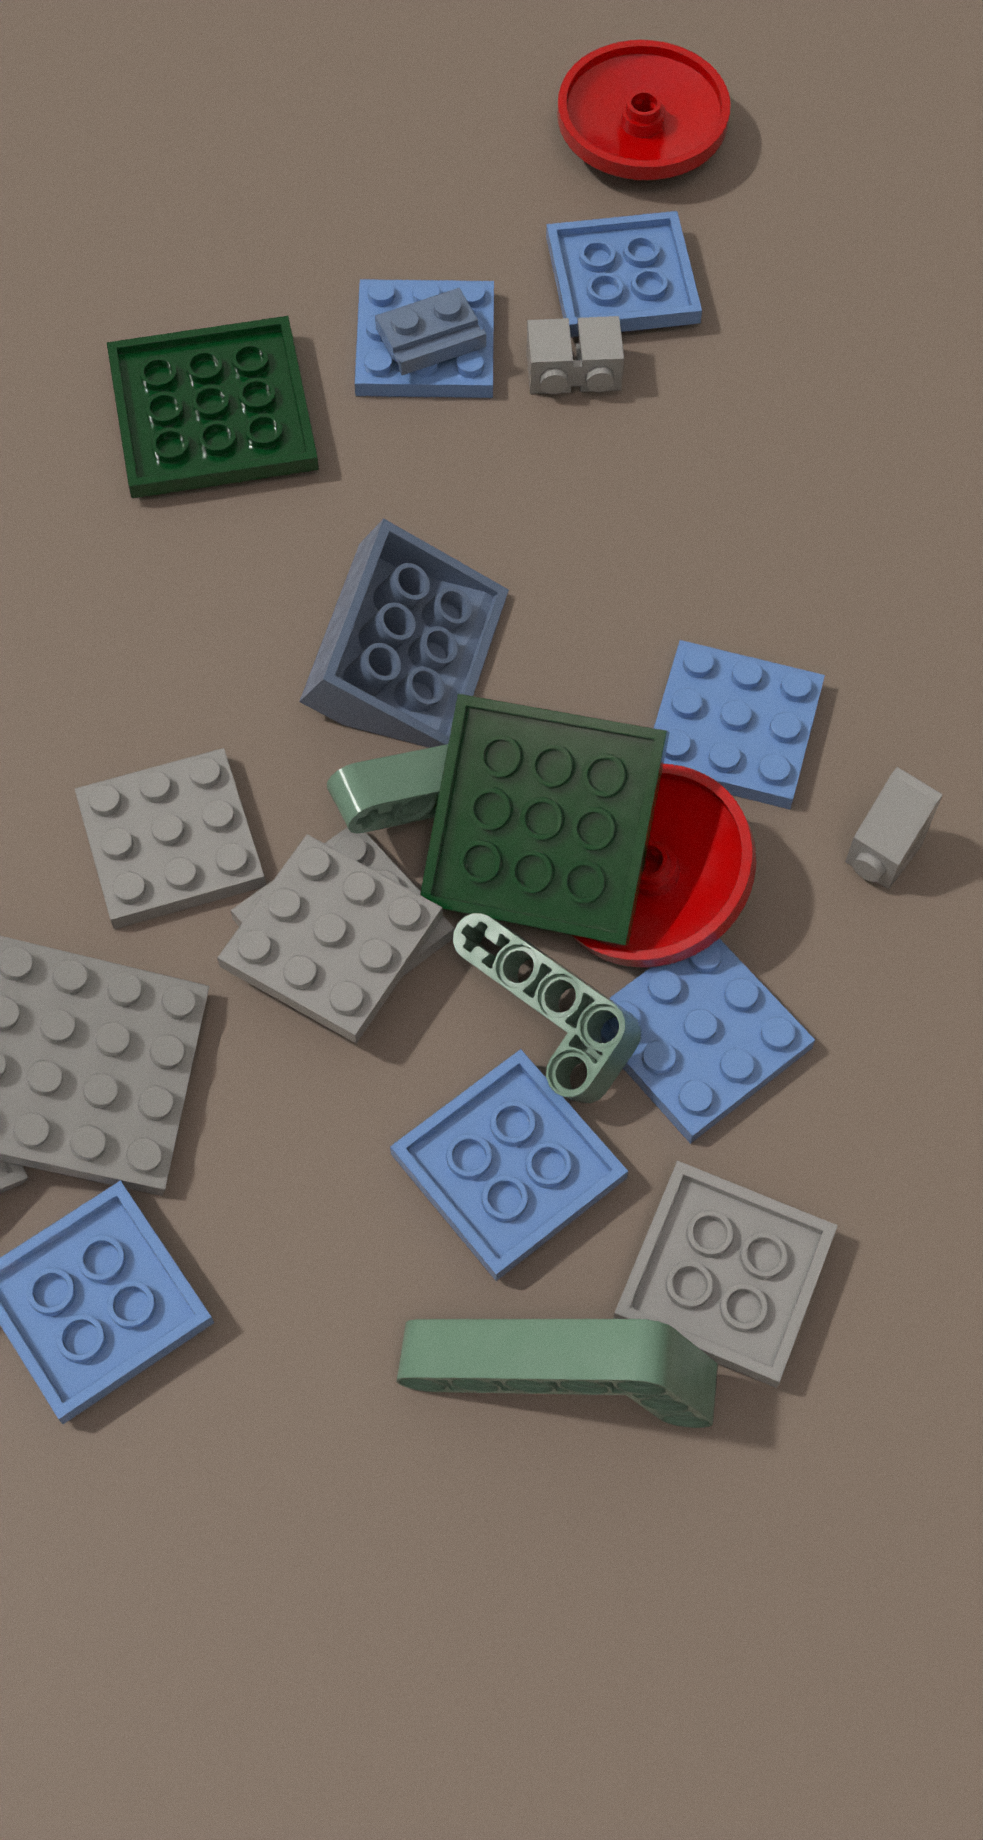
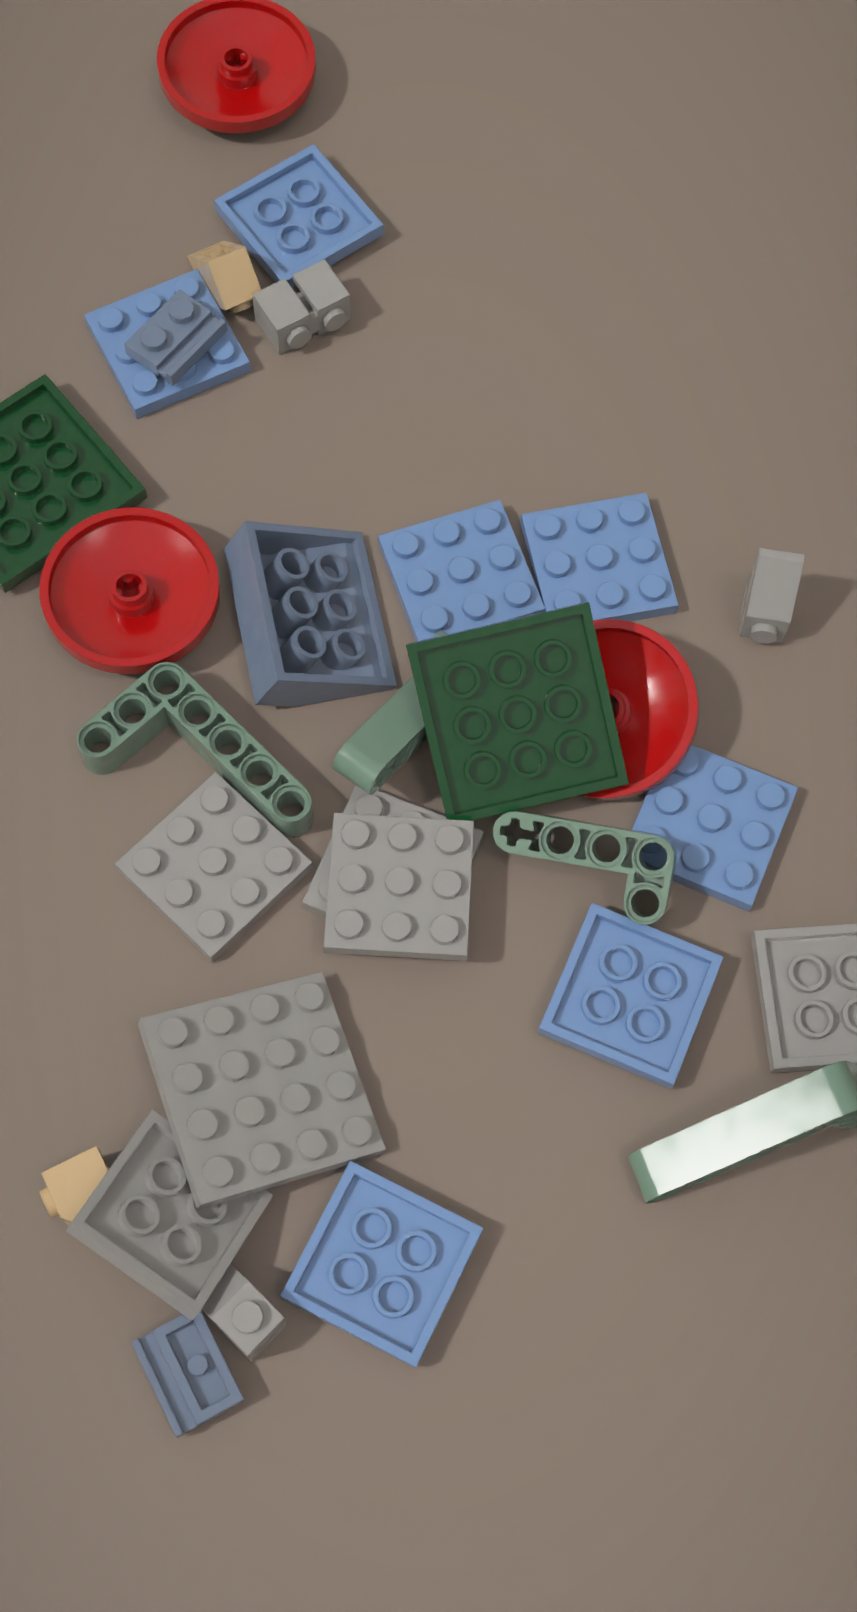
camera: 30 degrees left, 5 degrees up
none -> red dish [39,507,220,674]
none -> sand green beam [76,662,313,838]
none -> tan slope [187,241,261,313]
none -> medium blue plate [378,500,545,642]

